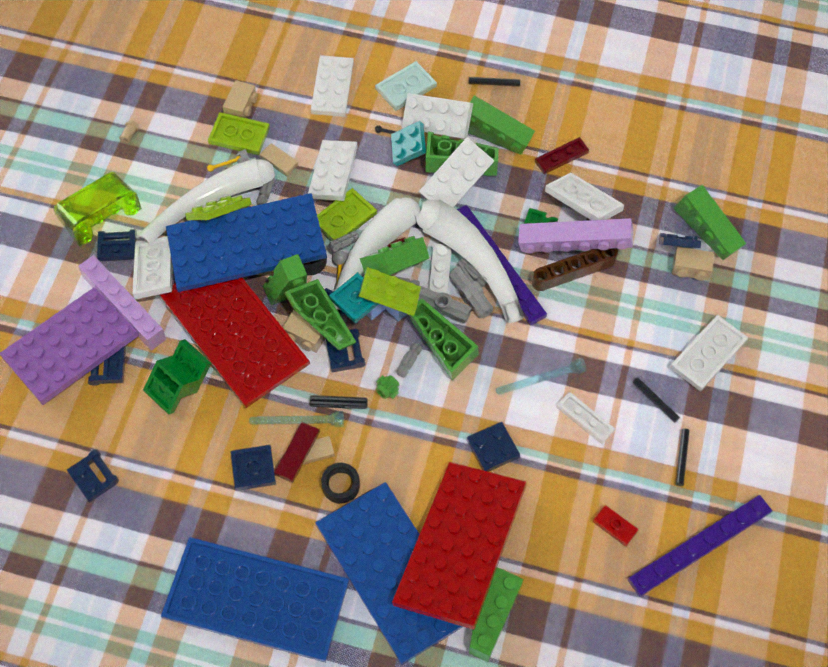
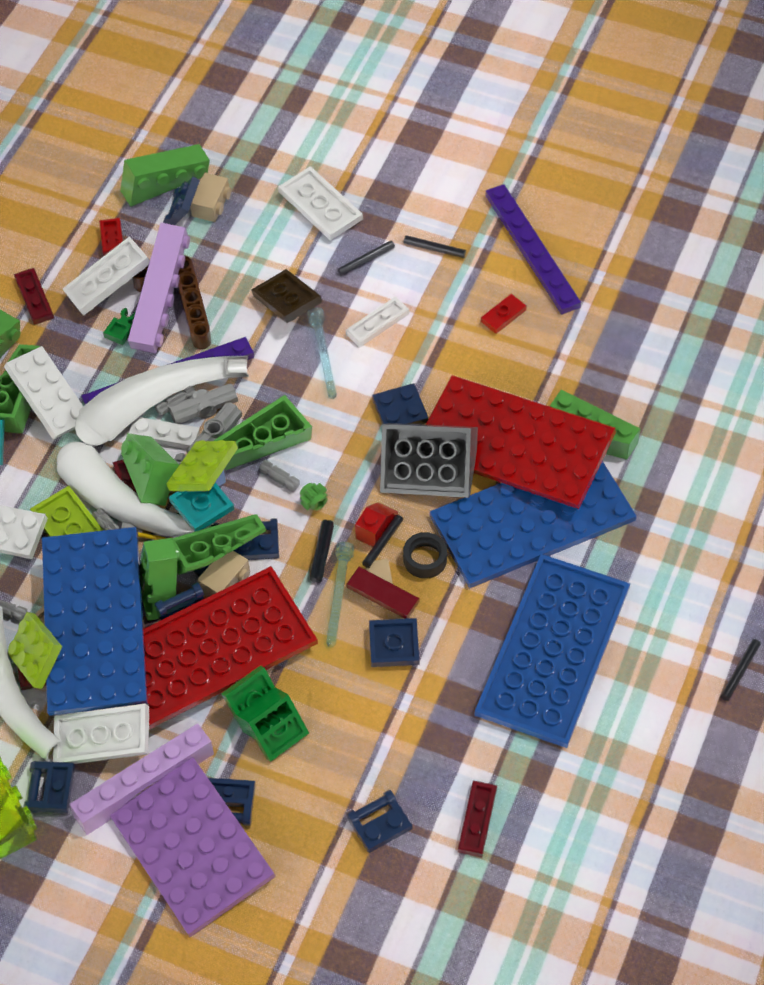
camera: 80 degrees left, 5 degrees down
none -> red plate [99,218,123,256]
none -> dark blue plate [154,583,204,621]
none -> dark brown plate [251,269,322,323]
none -> red slope [355,502,398,547]
none -> black bar [362,514,403,568]
none -> dark grey slope [380,423,478,498]
none -> dark red tile [457,780,498,858]

